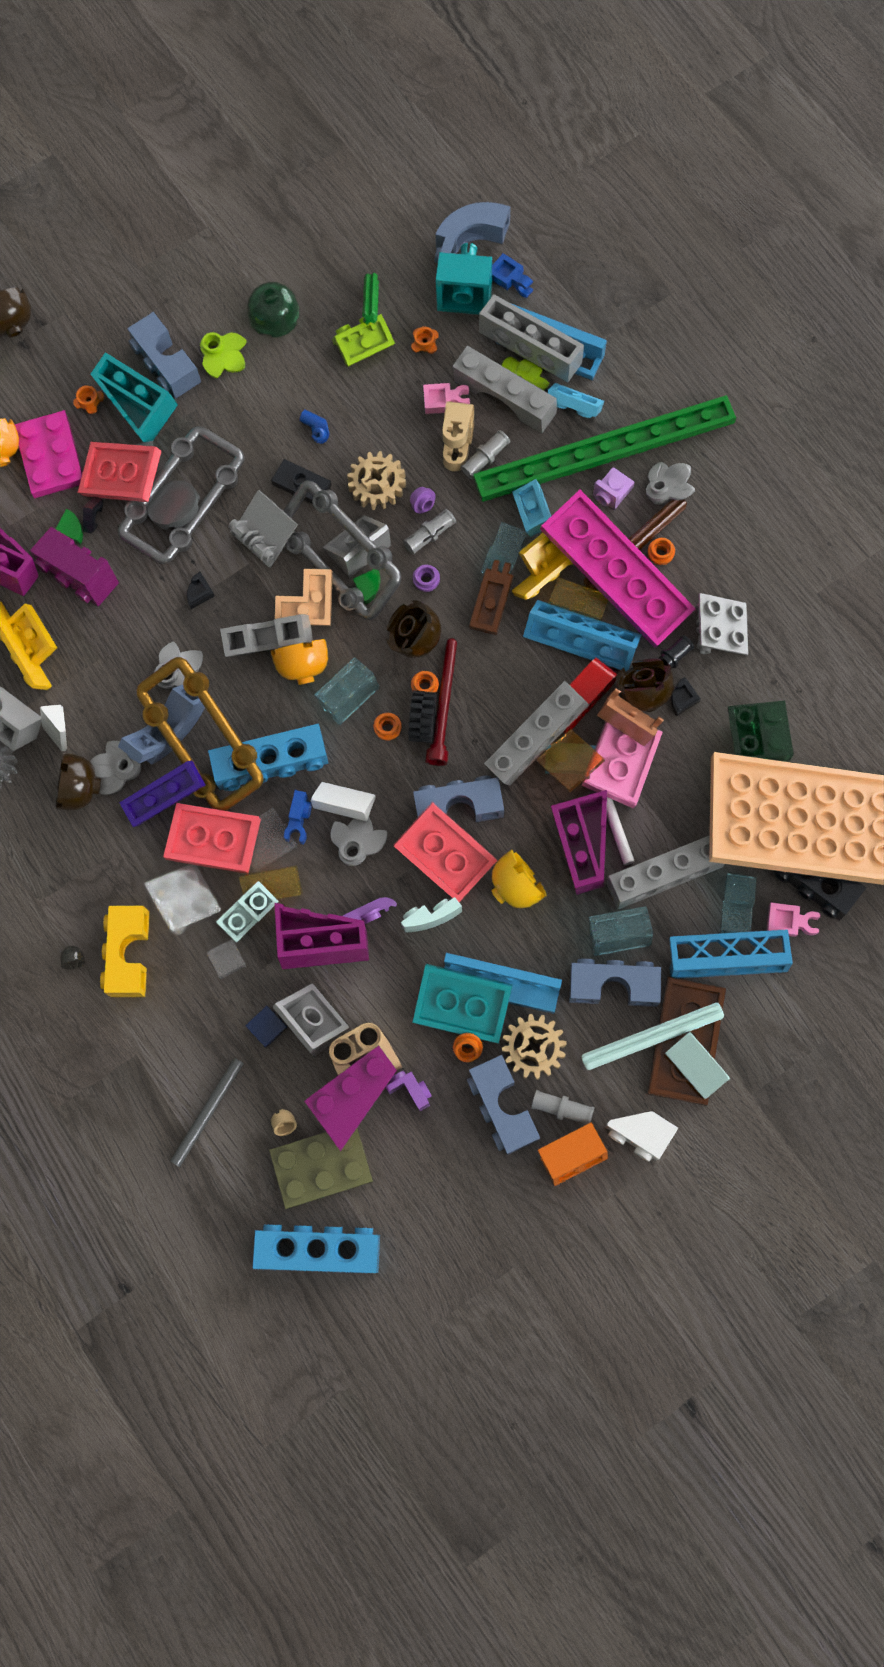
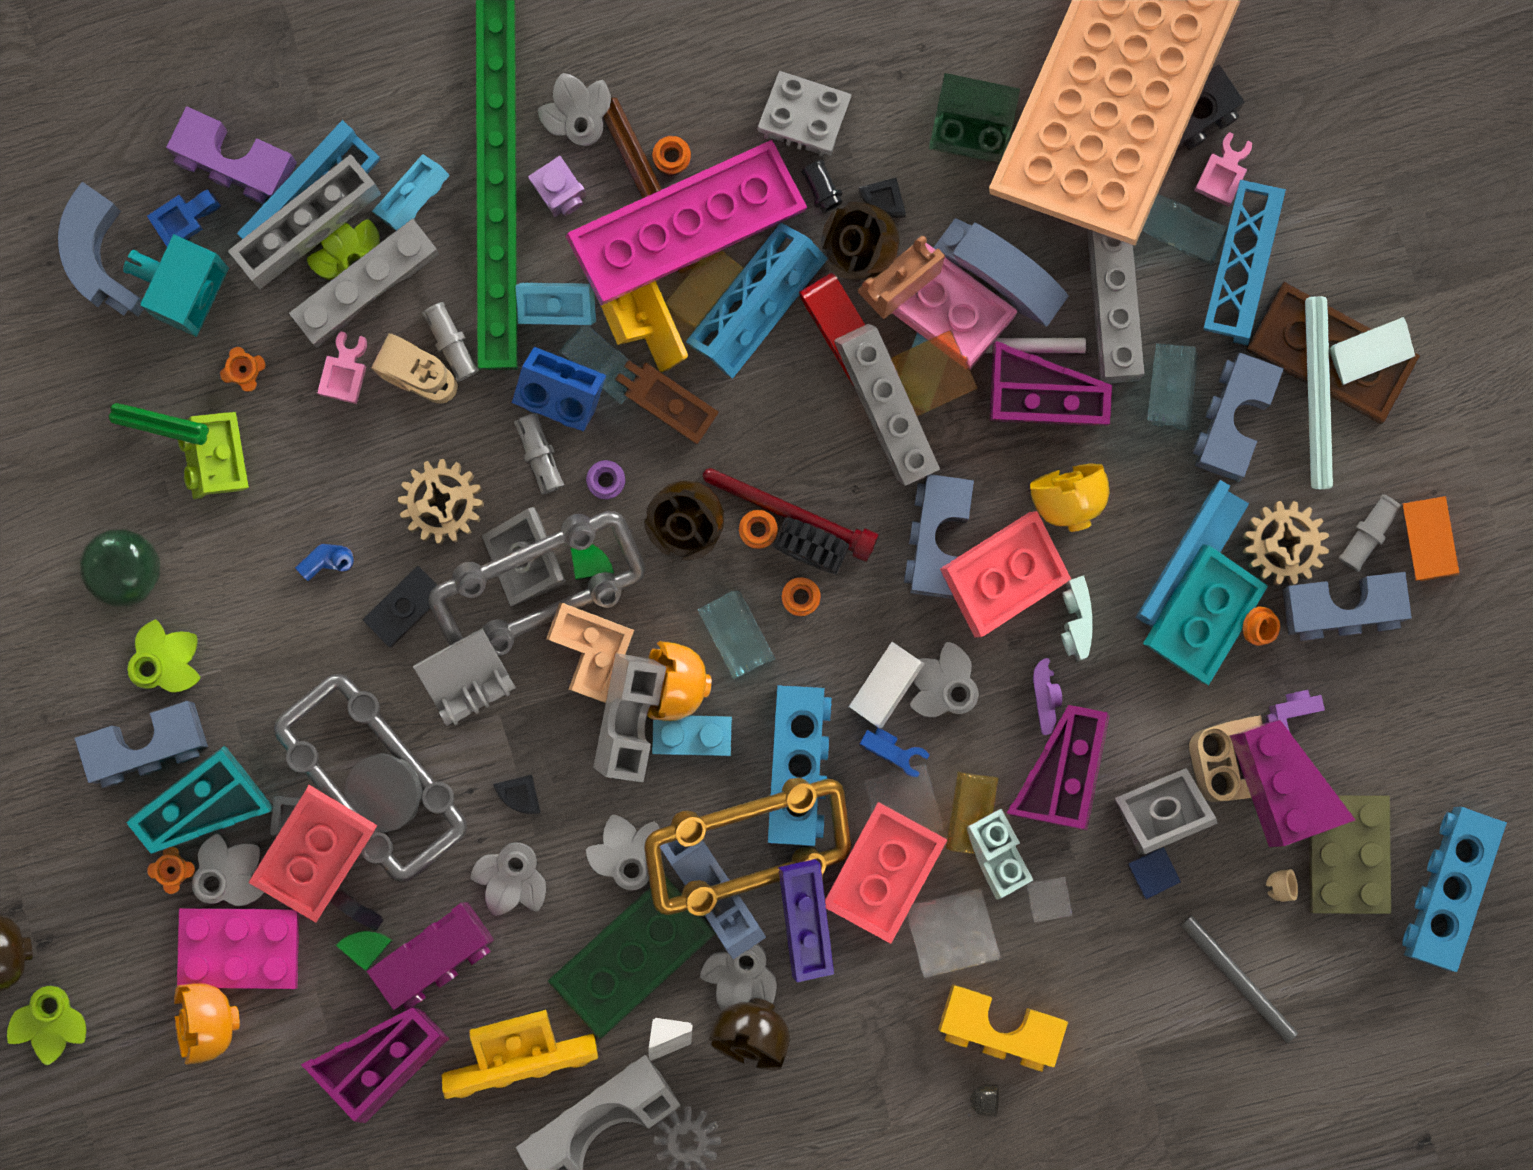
camera: 80 degrees left, 10 degrees up
medium lavender plate [410,487,436,514] -> none
white slope [605,1111,678,1162] -> none
none -> medium lavender arch [166,106,297,204]
none -> light grey plate [192,833,265,906]
none -> light grey plate [470,842,546,916]
none -> blue brick [512,347,606,432]
none -> dark green tile [548,876,716,1039]
none -> medium azure plate [652,716,732,756]
none -> sand blue arch [934,218,1069,327]

